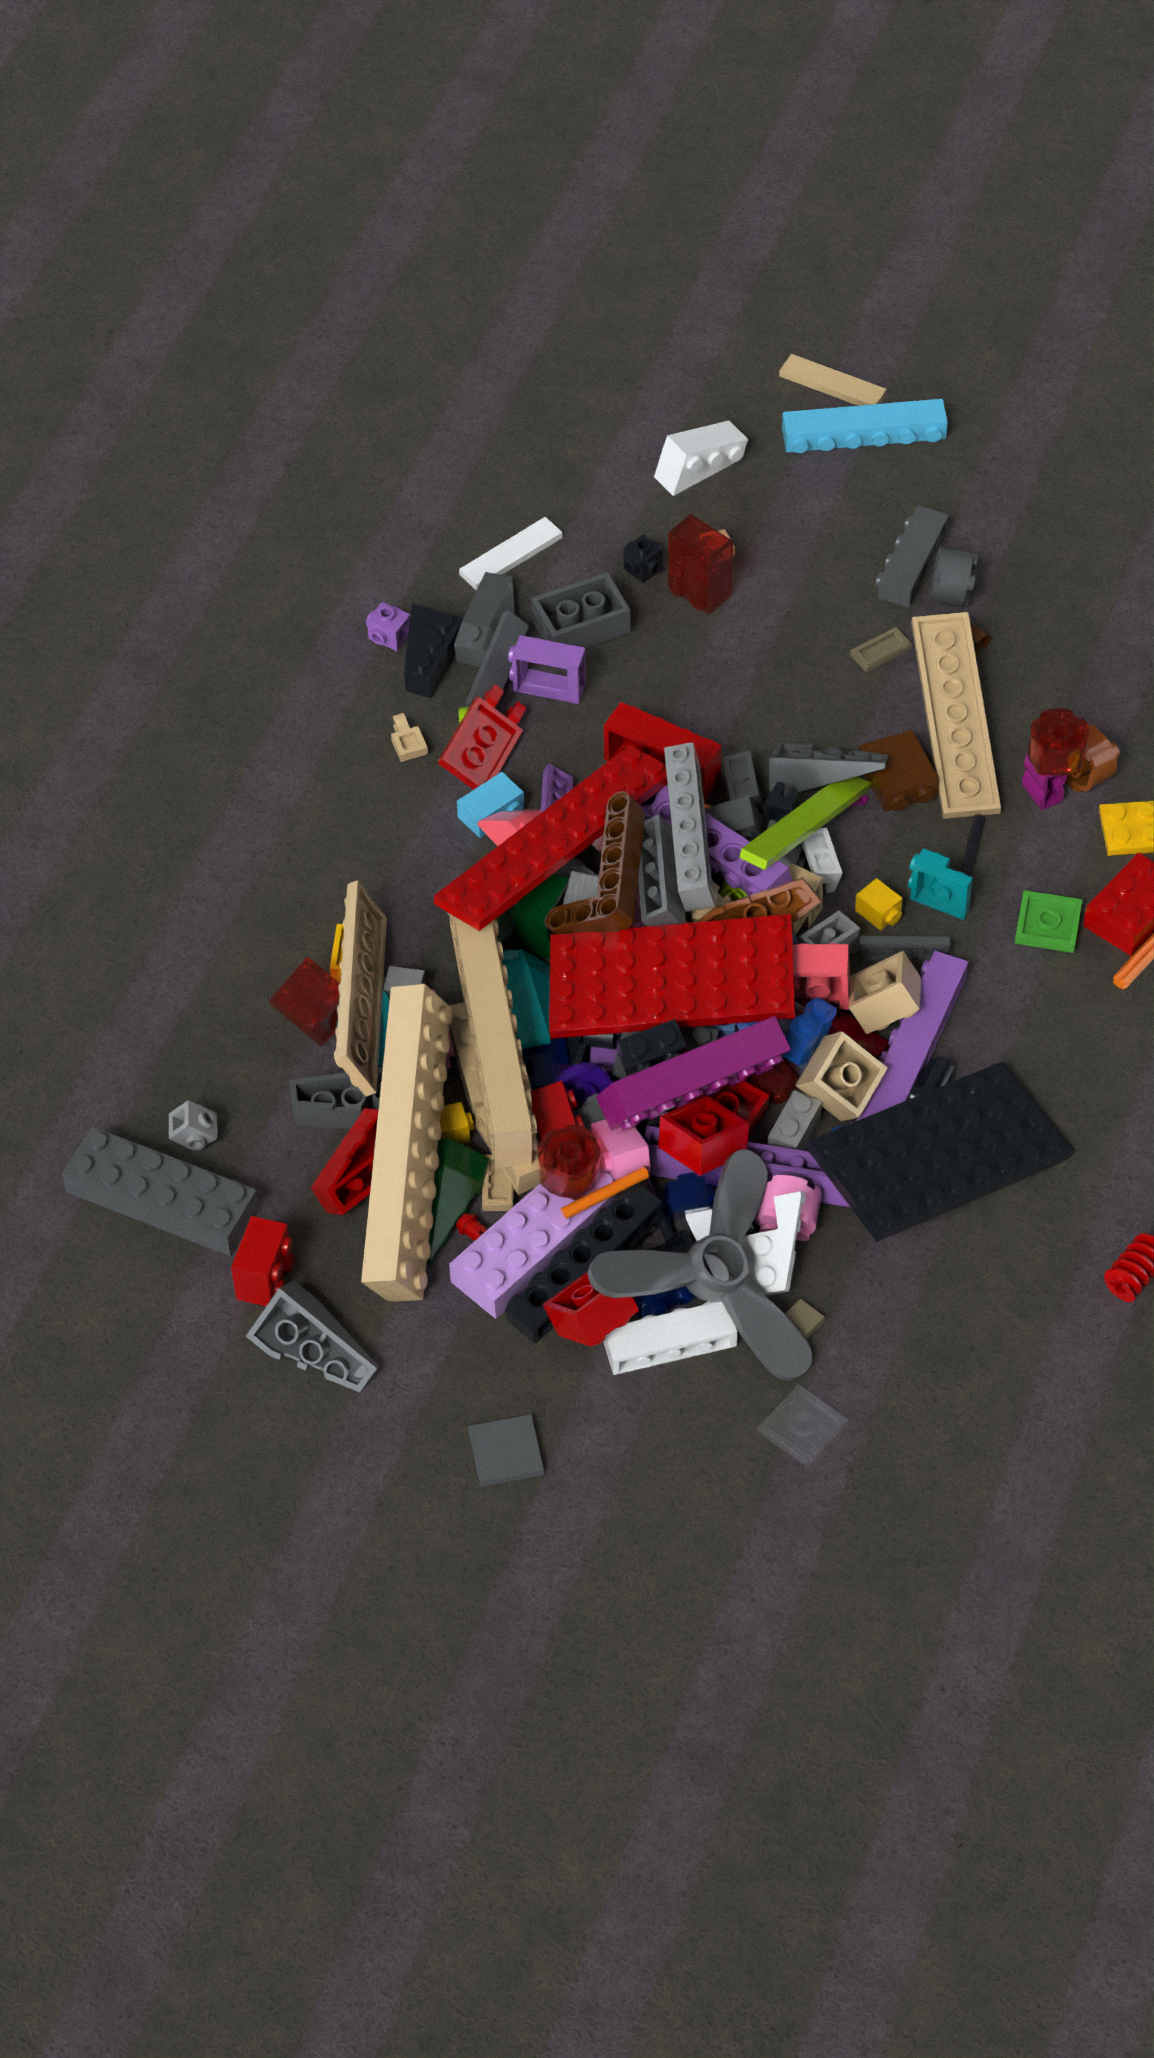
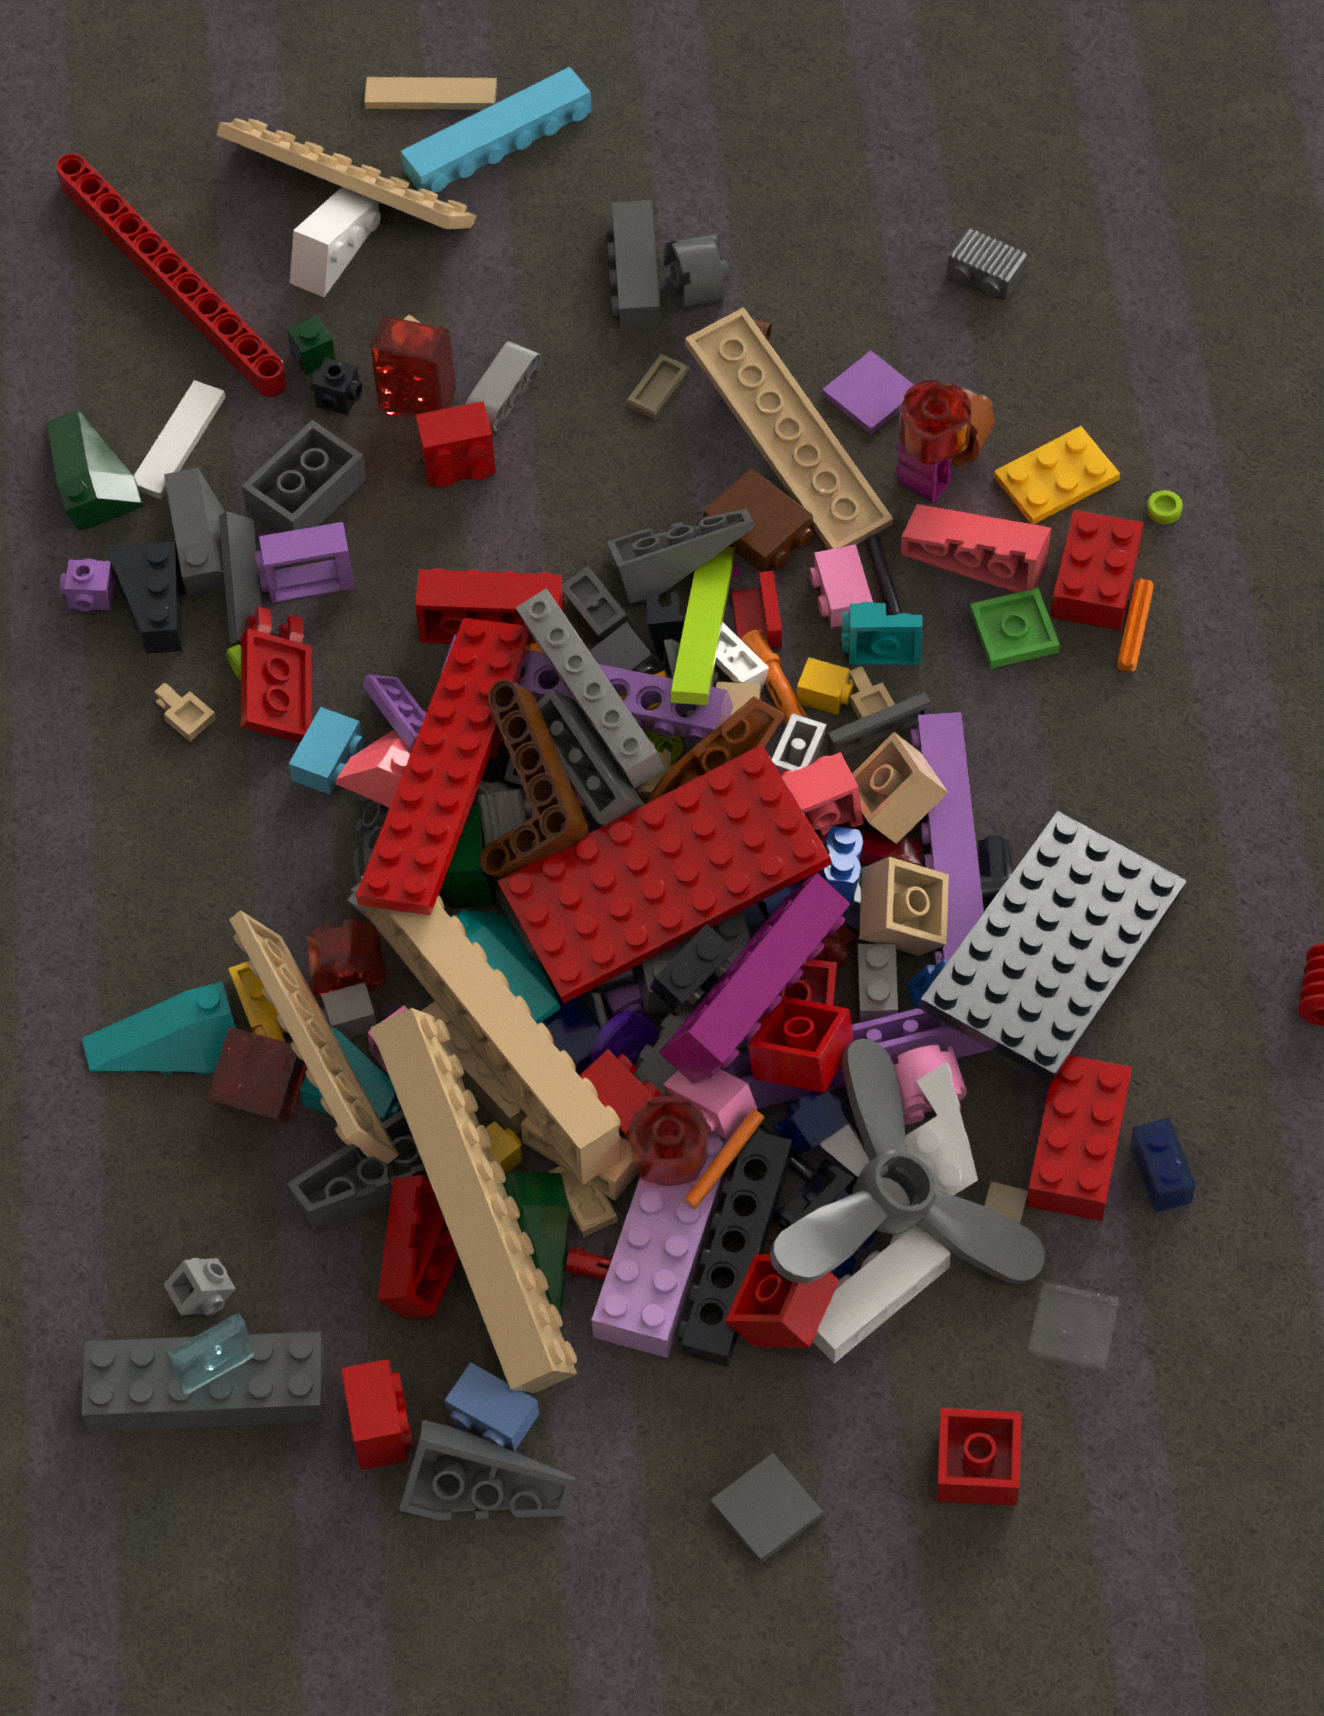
camera: 25 degrees left, 5 degrees up
none -> dark green wedge [46,409,143,530]
none -> red beam [56,153,287,397]
none -> teal wedge [82,981,245,1074]
none -> clear light blue tile [168,1312,255,1394]
none -> tan plate [216,118,476,229]
none -> dark green brick [287,316,336,375]
none -> clear red brick [306,919,386,995]
none -> red brick [415,401,496,487]
none -> medium blue brick [444,1362,539,1451]
none -> light grey beam [465,341,541,431]
none -> red panel [732,571,782,649]
none -> orange pin [742,629,808,726]
none -> bright pink brick [809,544,873,628]
none -> medium lavender tile [822,350,920,435]
none -> tan plate [849,666,895,719]
none -> coral wedge [901,504,1051,593]
none -> red brick [936,1408,1021,1506]
none -> red brick [1026,1055,1132,1221]
none -> clear blue brick [1130,1117,1196,1213]

